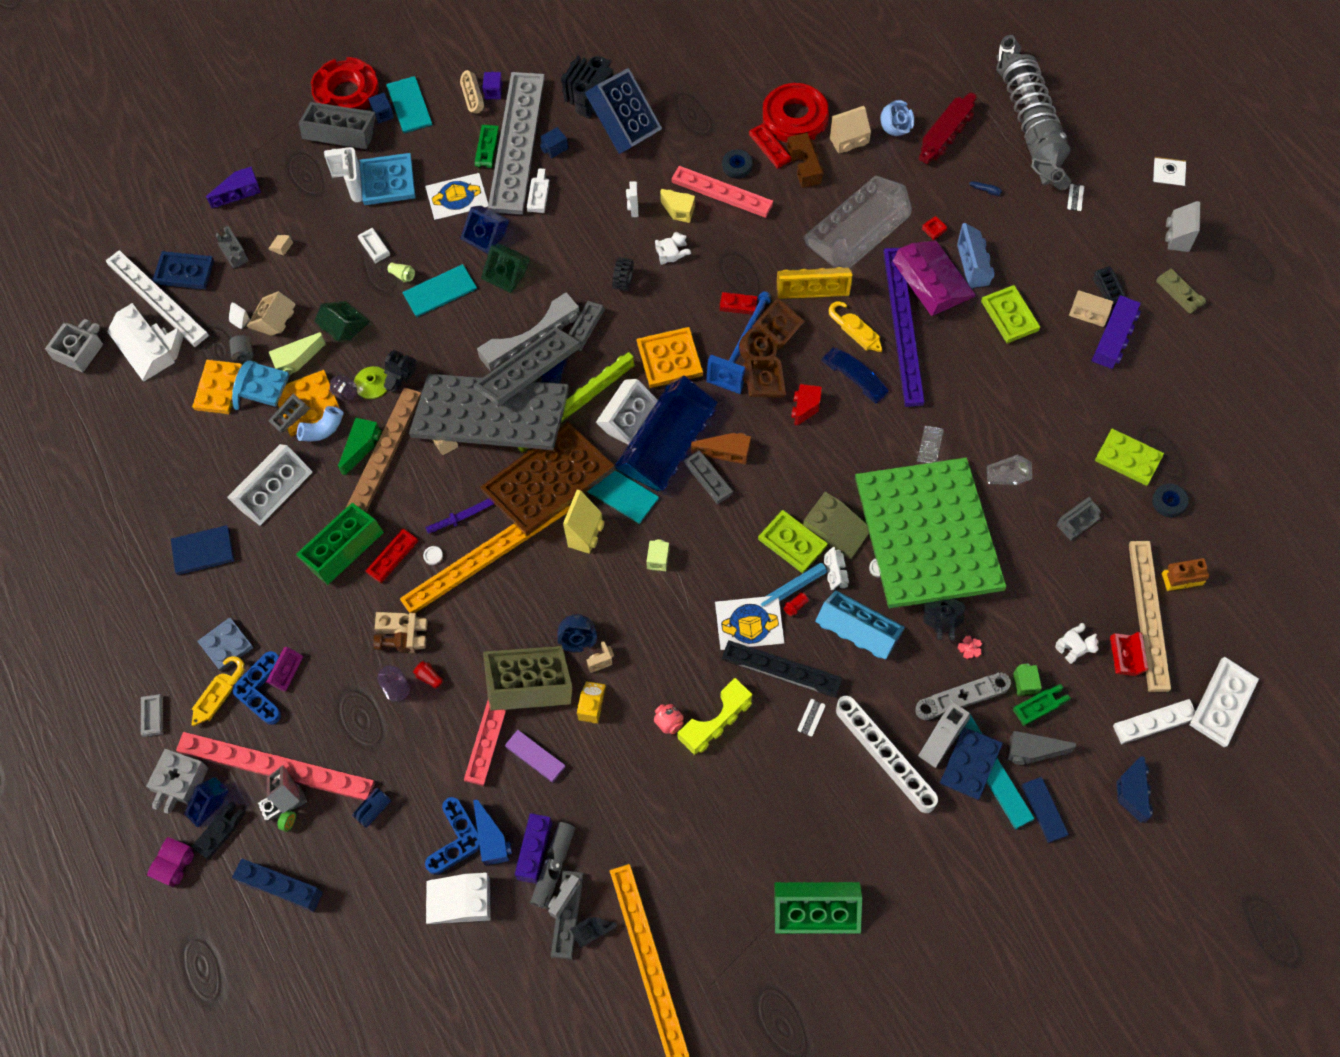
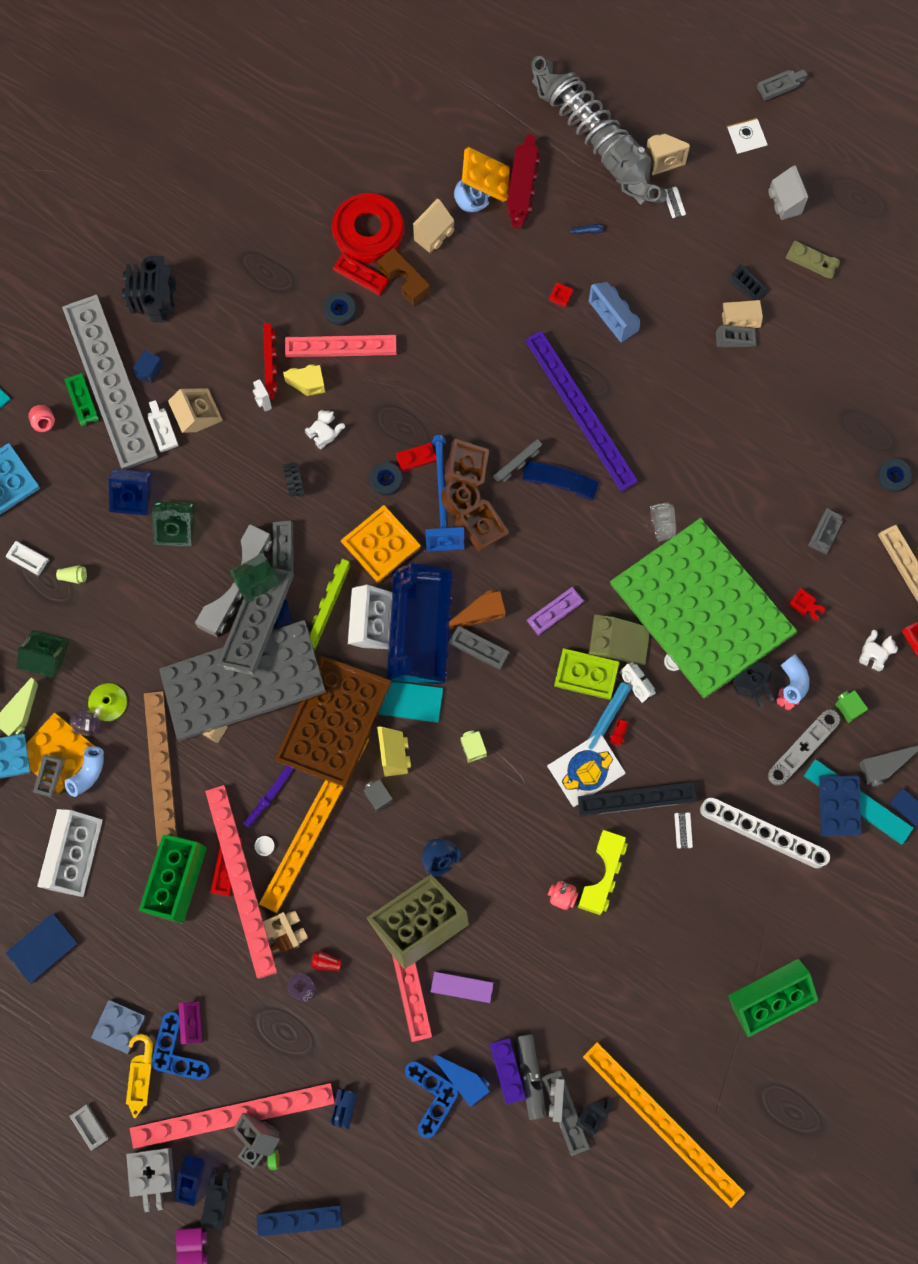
camera: 30 degrees left, 10 degrees up
green slope [338,418,381,475] -> none
black hinge [384,350,417,392] -> none
teal piece [402,264,477,318] -> none
sticker [425,173,488,220] -> none
white slope [426,873,490,924] -> none
tan plate [460,70,484,114] -> none
dark purple brick [483,72,503,99] -> none
yellow slope [577,681,606,724] -> none
dark blue slope [585,68,662,154] -> none
tan bracket [586,641,614,673] -> none
yellow slope [777,267,852,299] -> none
red slope [791,384,822,426] -> none
clear windscreen [803,175,912,269] -> none
dark azure slope [815,590,905,660] -> none
yellow plate [829,301,882,352] -> none
magenta slope [893,241,975,316] -> none
light grey slope [918,702,970,768] -> none
lime plate [981,285,1040,343] -> none
clear slope [987,455,1033,485] -> none
green hinge [1013,684,1071,726] -> none
dark purple brick [1092,295,1141,369] -> none
lime plate [1095,429,1164,486] -> none
none -> coral head [28,405,55,432]
none -> tan slope [168,389,222,433]
none -> coral plate [205,785,277,979]
none -> clear green slope [229,553,280,603]
none -> red plate [264,324,278,400]
none -> dark grey brick [363,780,393,812]
none -> black bush [369,462,403,496]
none -> light orange plate [462,147,510,202]
none -> dark grey plate [492,439,542,482]
none -> medium lavender tile [527,587,584,636]
none -> tan slope [646,134,690,175]
none -> dark grey slope [716,325,756,347]
none -> dark grey hinge [757,69,807,101]
none -> light blue cylinder [780,654,810,704]
none -> red plate [788,588,825,621]

